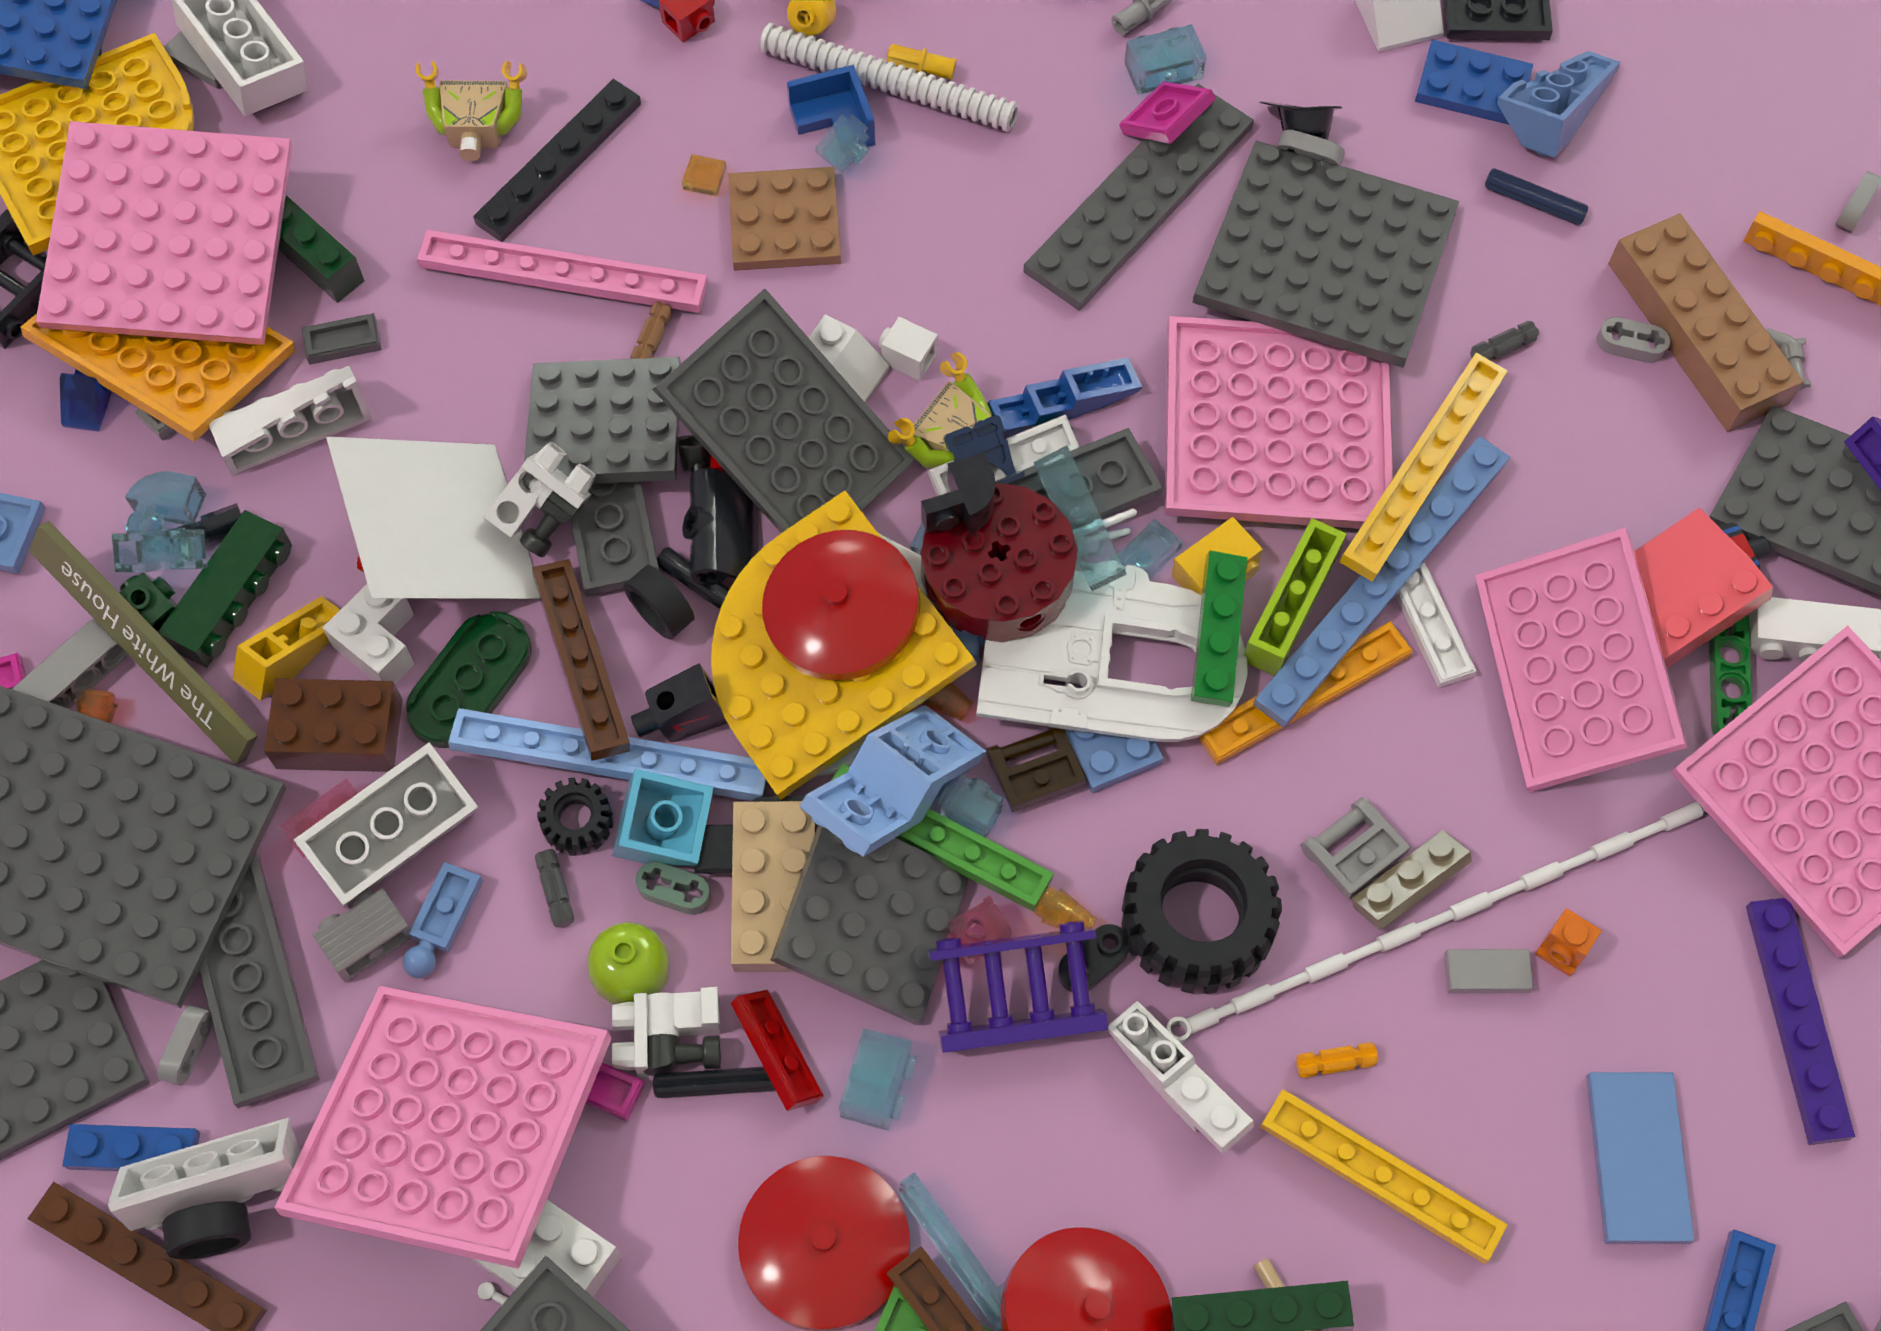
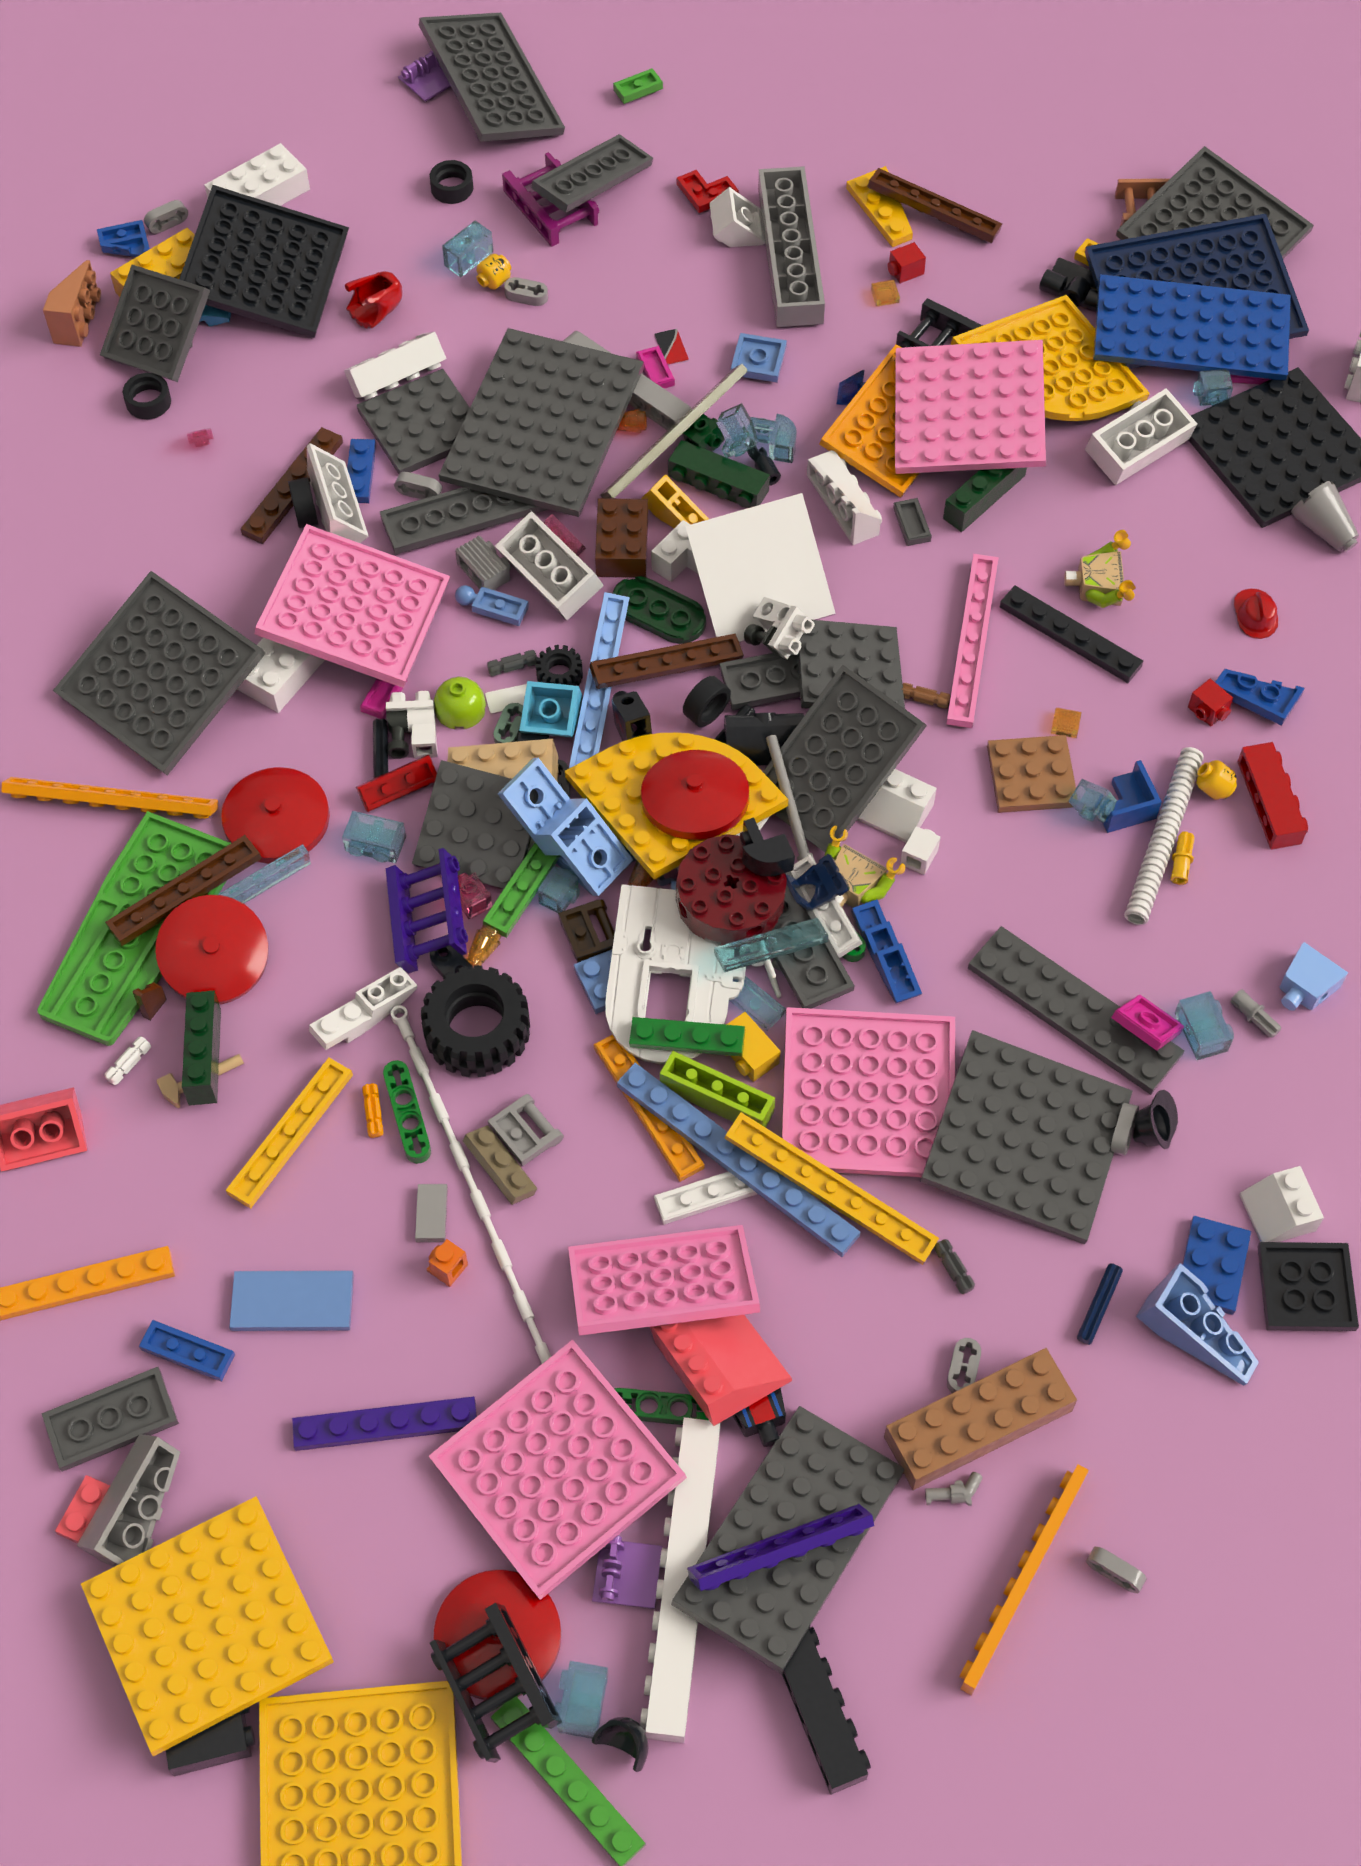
camera: 90 degrees right, 5 degrees down
none -> green beam [383,1060,431,1164]
none -> white sticker [485,684,527,713]
none -> light grey bar [766,735,814,861]

